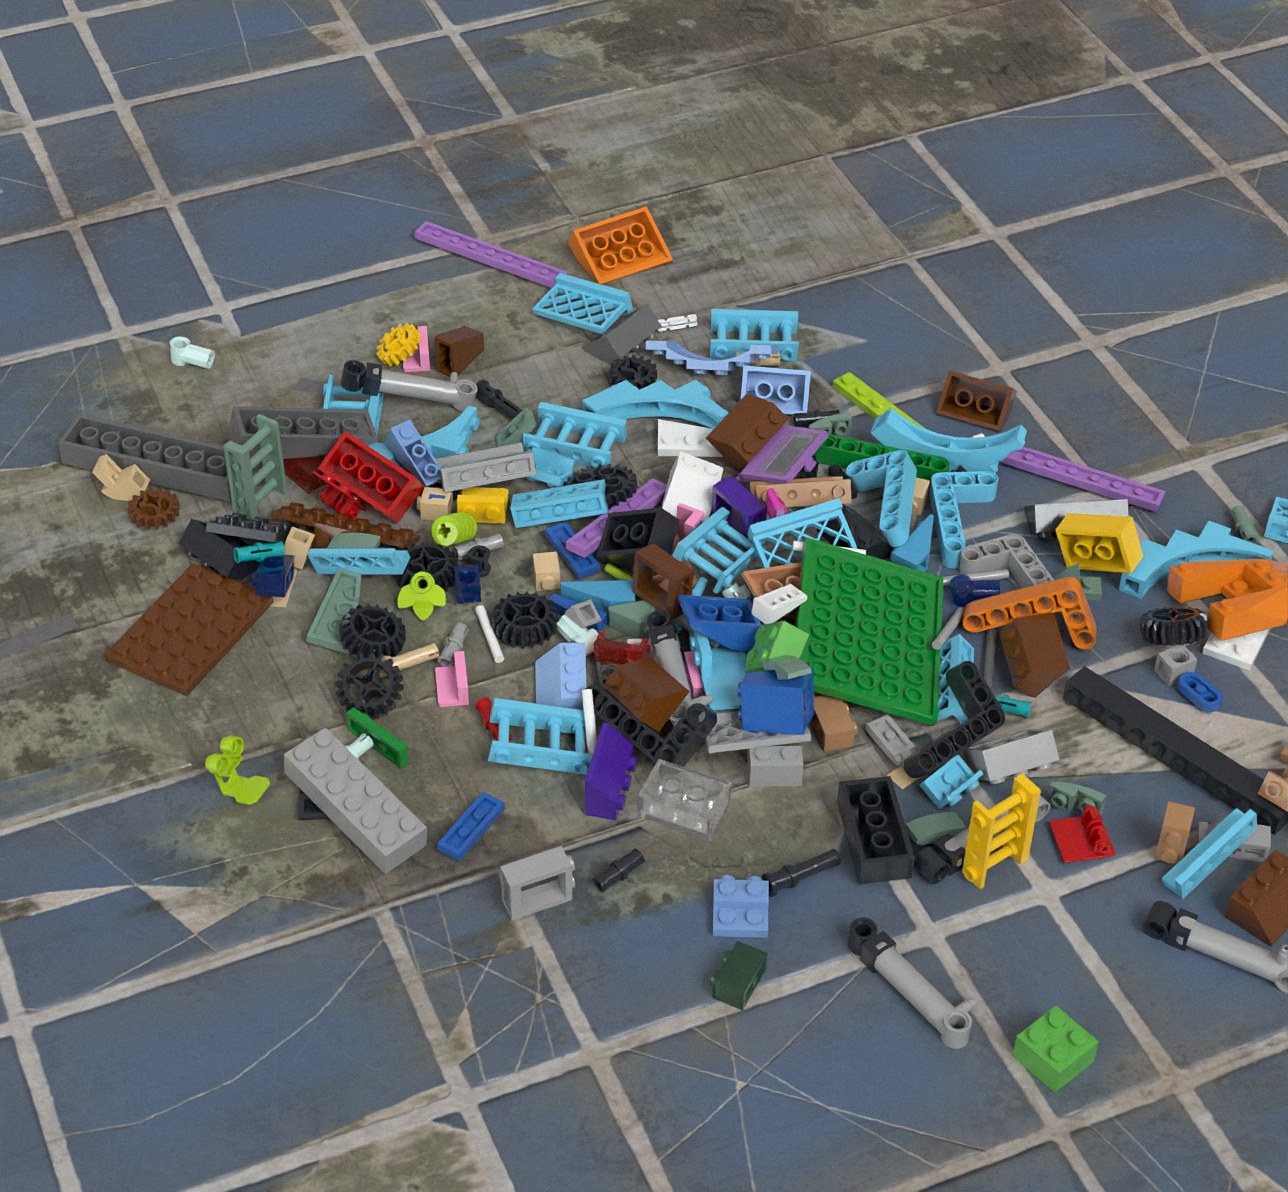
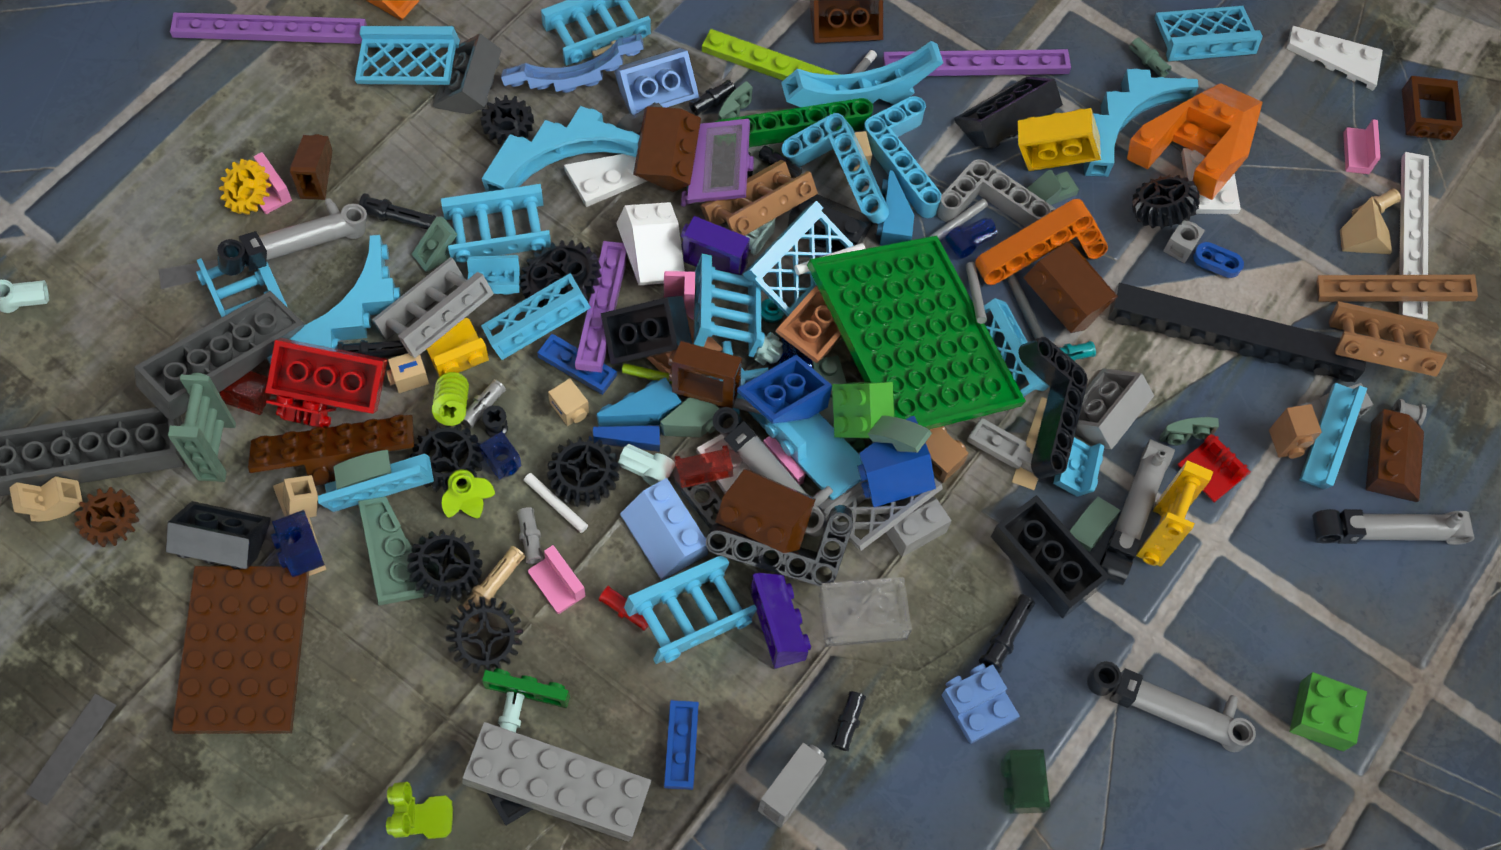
camera: 35 degrees left, 20 degrees up
black plate [206,513,299,542] -> none
teal pin [233,541,285,563] -> none
medium blue slope [385,419,442,487] -> none
light grey slope [564,599,602,629] -> none
white bar [582,689,597,754] -> none
axle [657,314,698,332] -> none
white slope [752,584,807,624] -> none
dark pink slope [766,488,789,519] -> none

